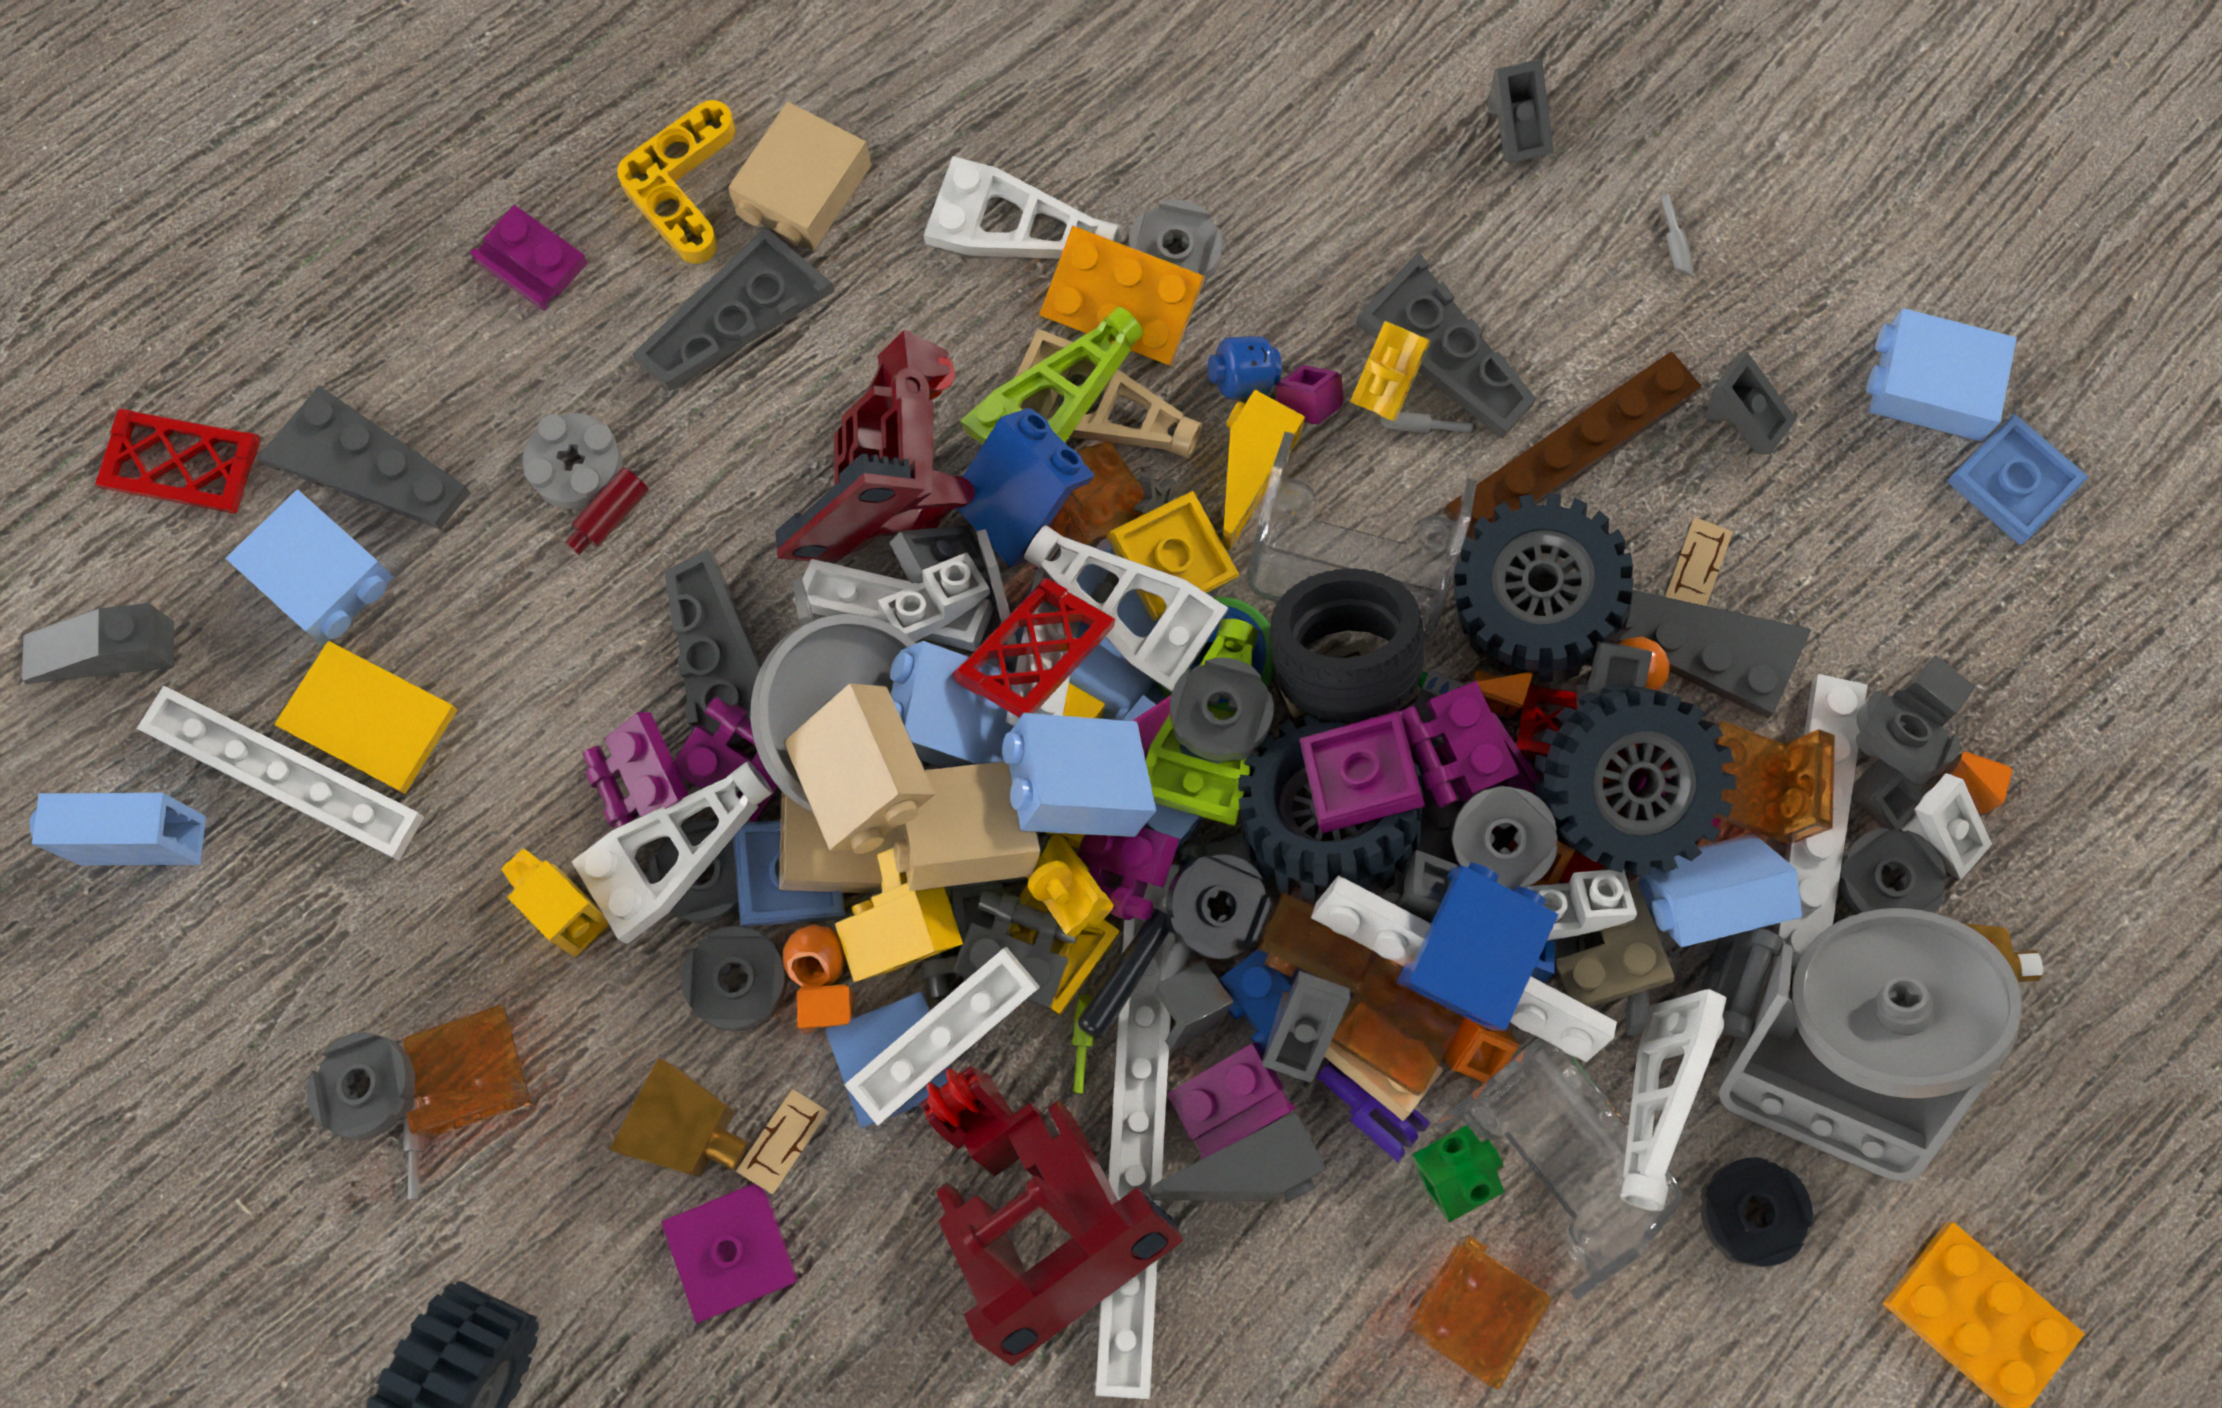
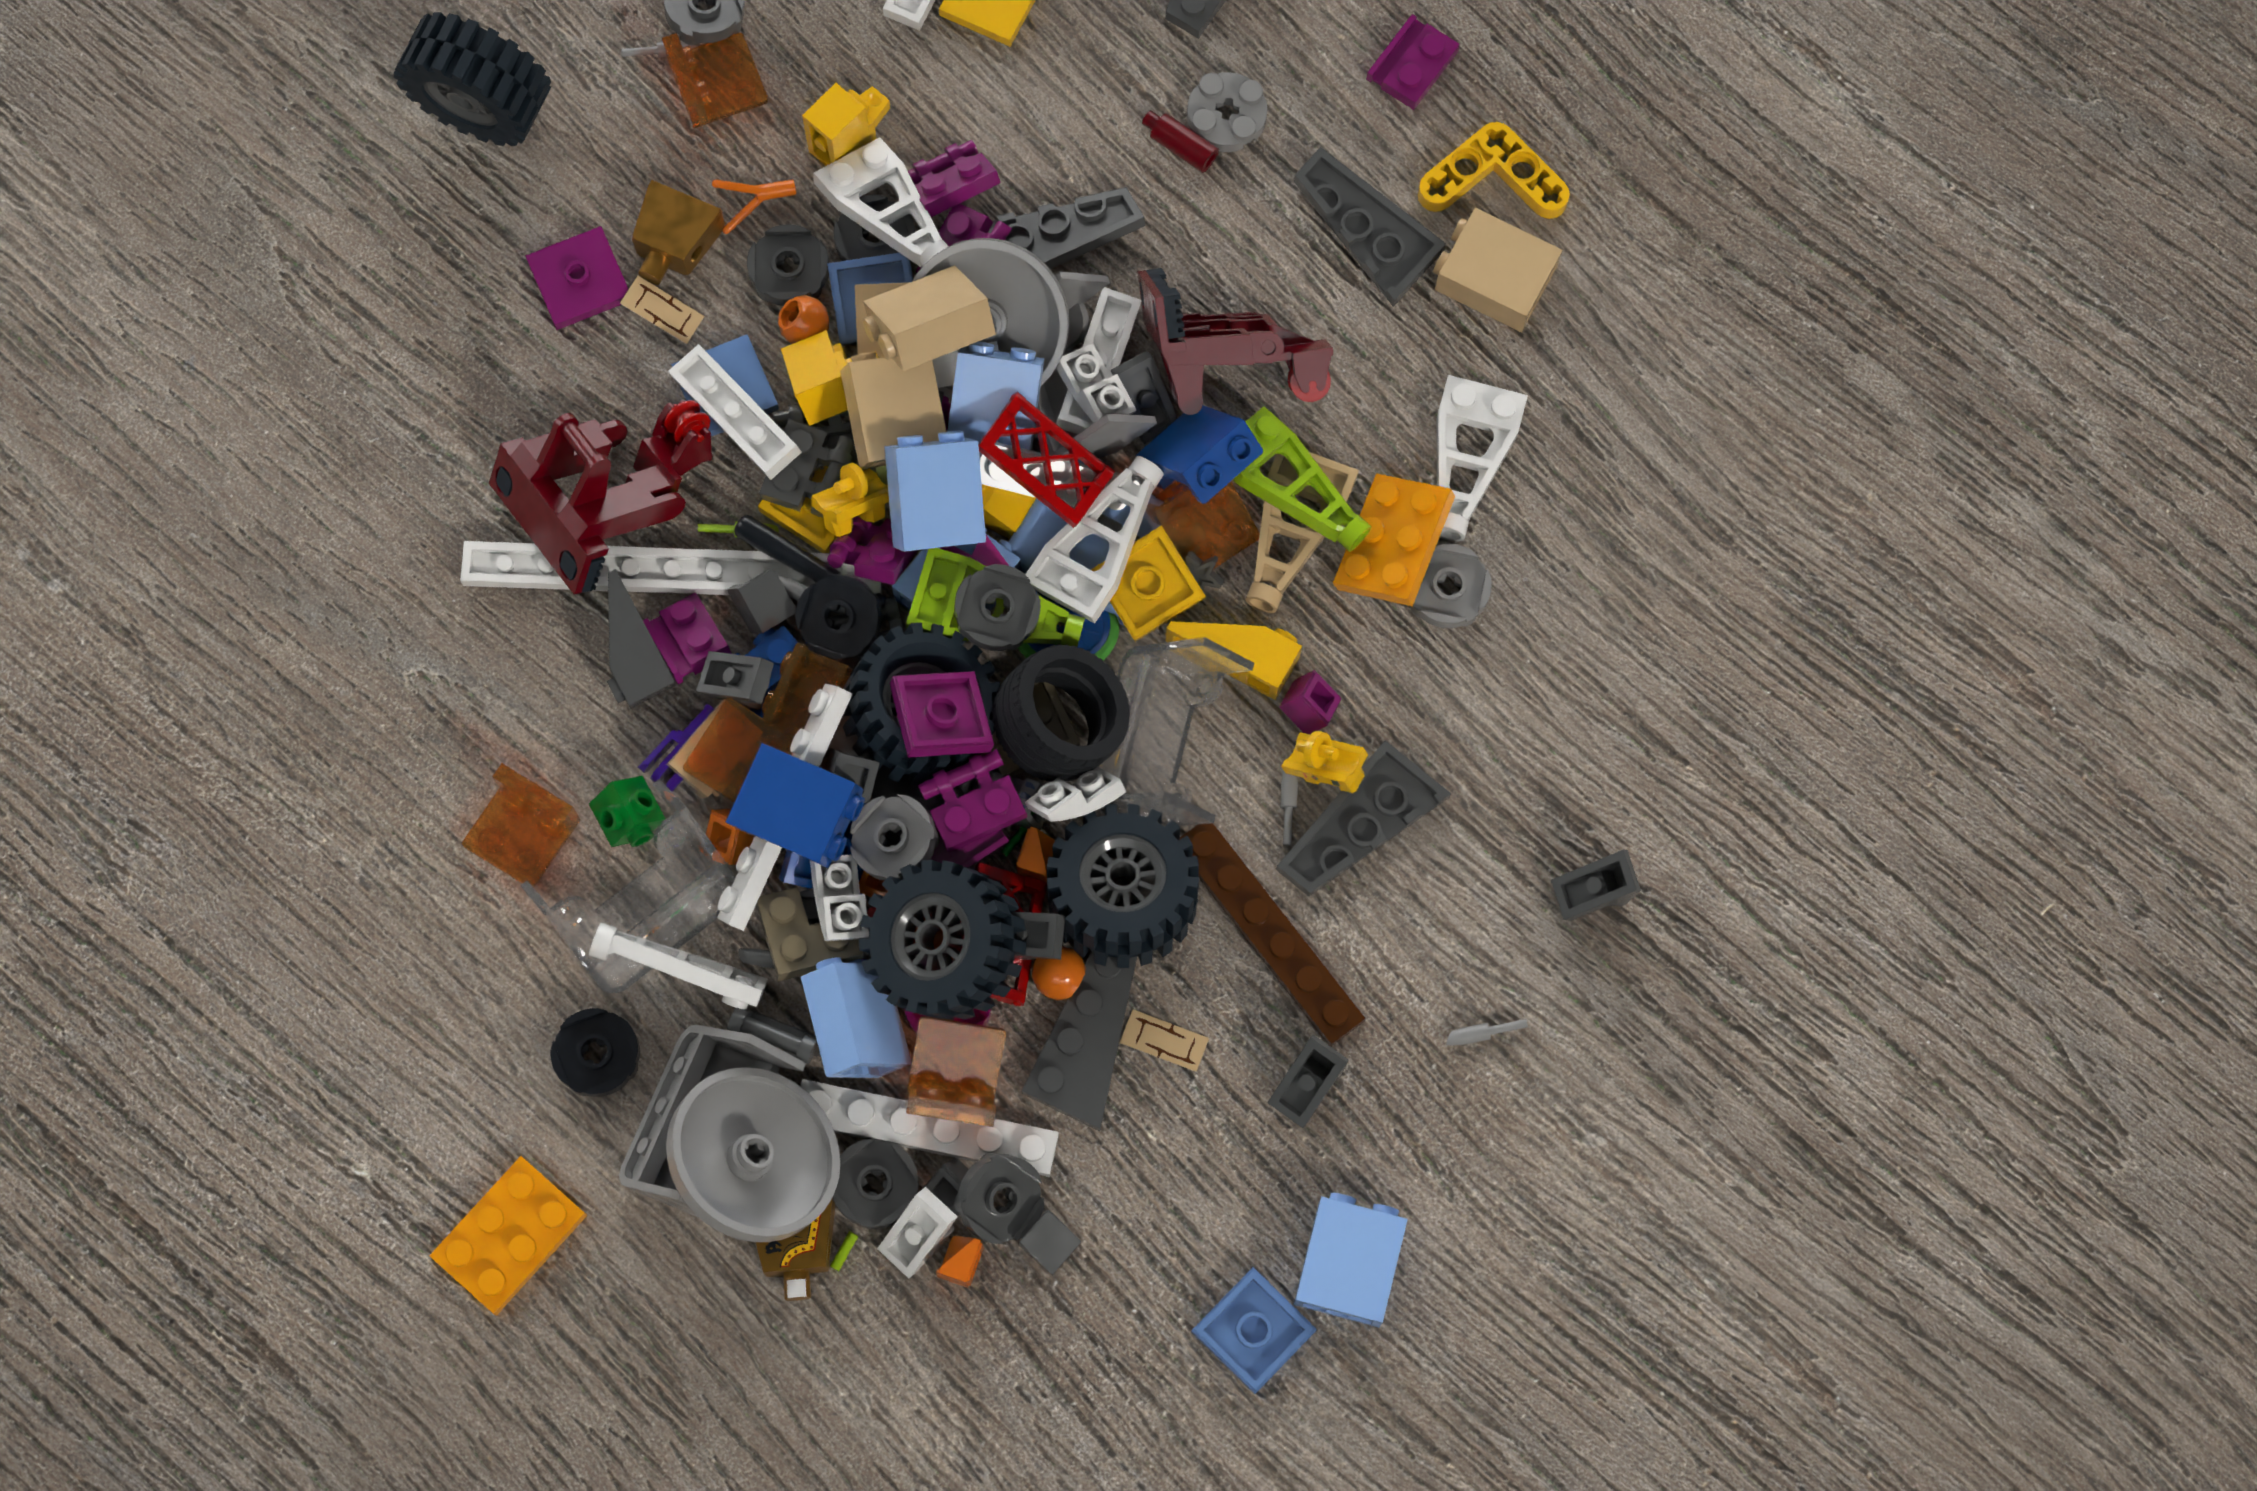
camera: 85 degrees right, 0 degrees up
orange slope [796,985,855,1034] -> none
blue head [1208,336,1282,400] -> none
none -> orange plant [712,179,796,234]
none -> lime piece [829,1231,858,1272]
none -> white slope [1025,767,1126,822]

